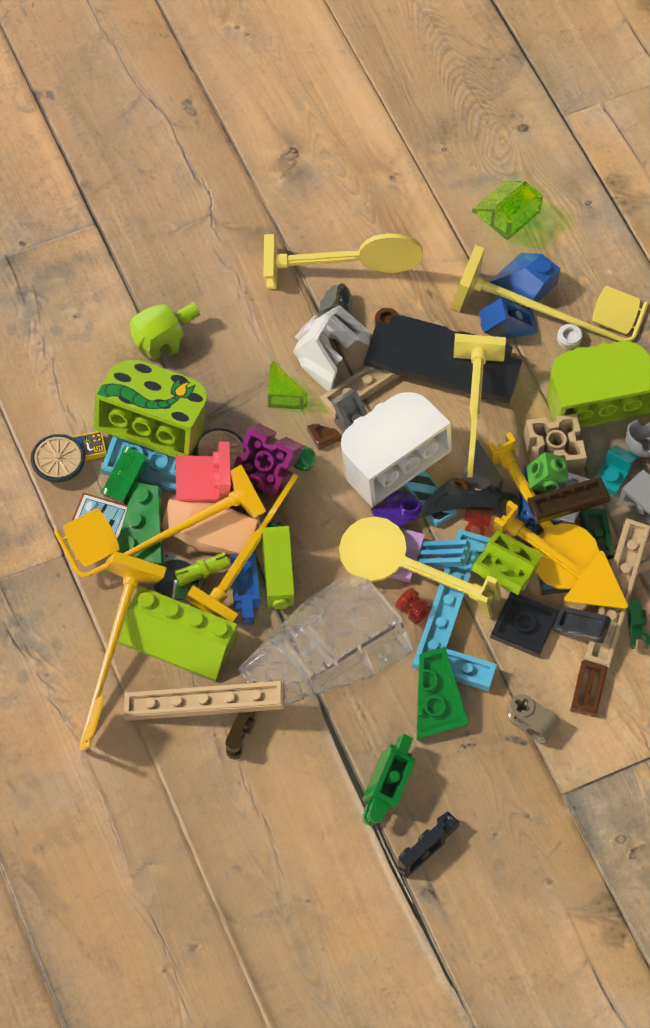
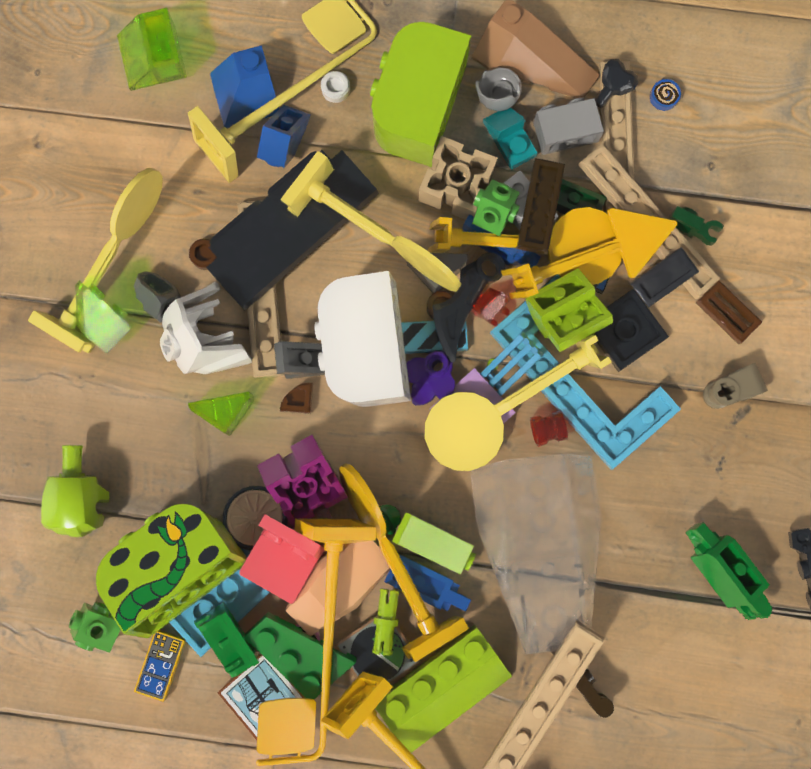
camera: 55 degrees left, 20 degrees up
tan wheel [31,434,85,483] -> none
green plate [293,445,316,471] -> none
green wing [416,647,468,740] -> none
none -> bright green brick [69,602,121,653]
none -> clear neon green slope [75,280,132,354]

